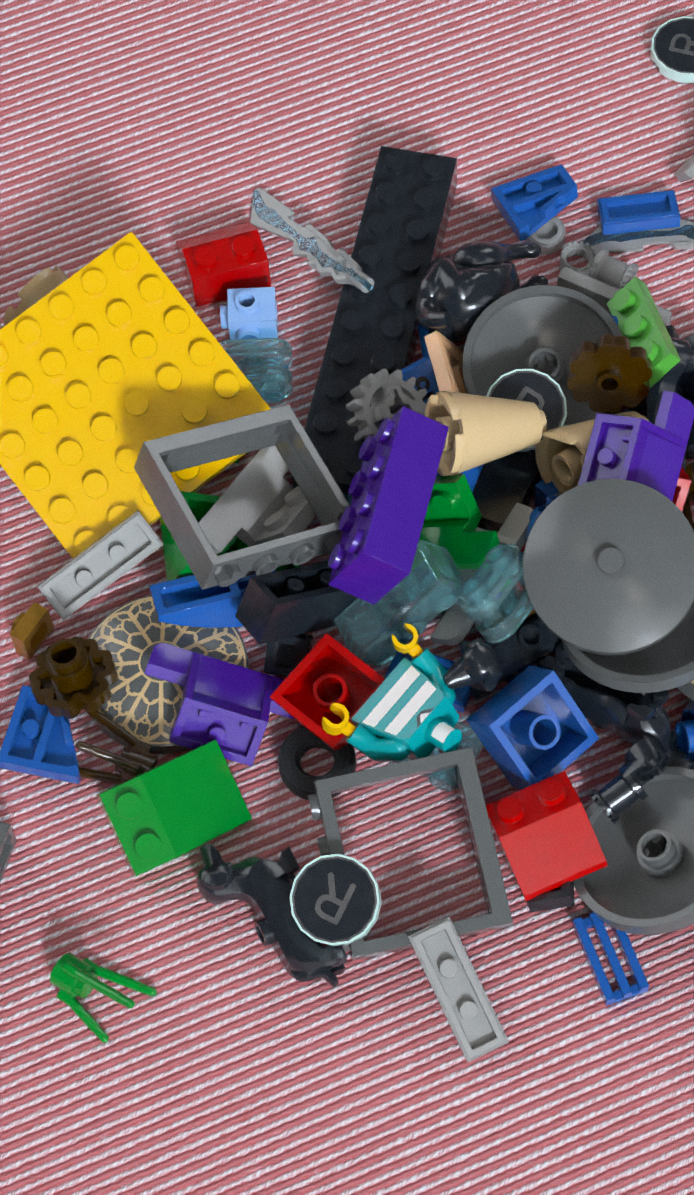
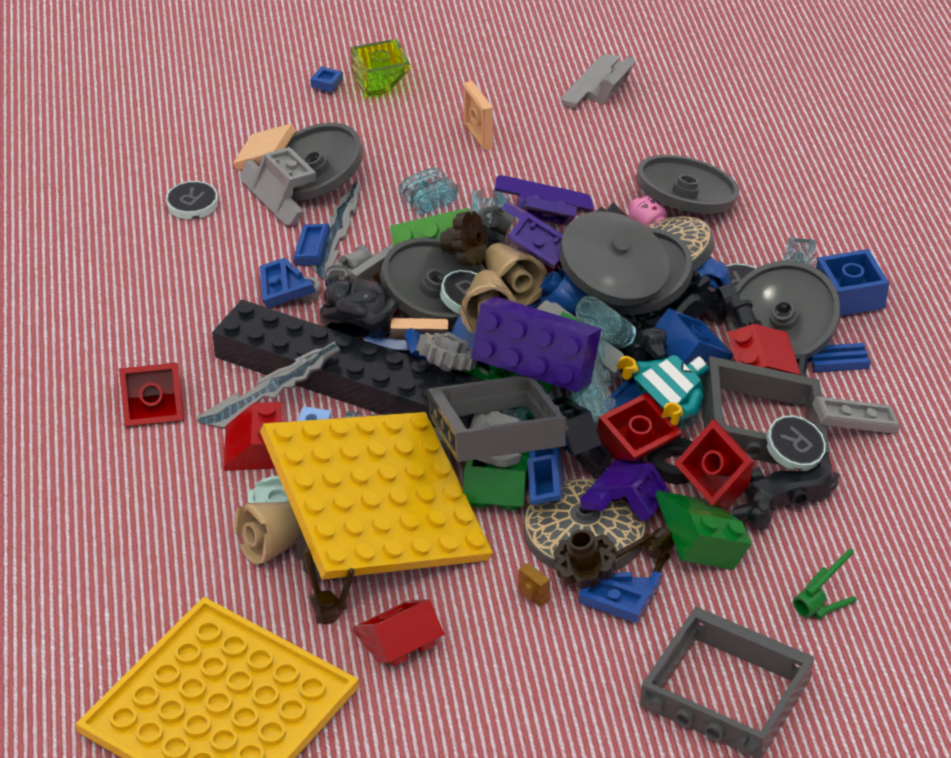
camera: 80 degrees left, 20 degrees down
light grey tile [37,510,163,620] -> none
none -> red slope [119,362,183,426]
none -> red slope [674,419,754,508]

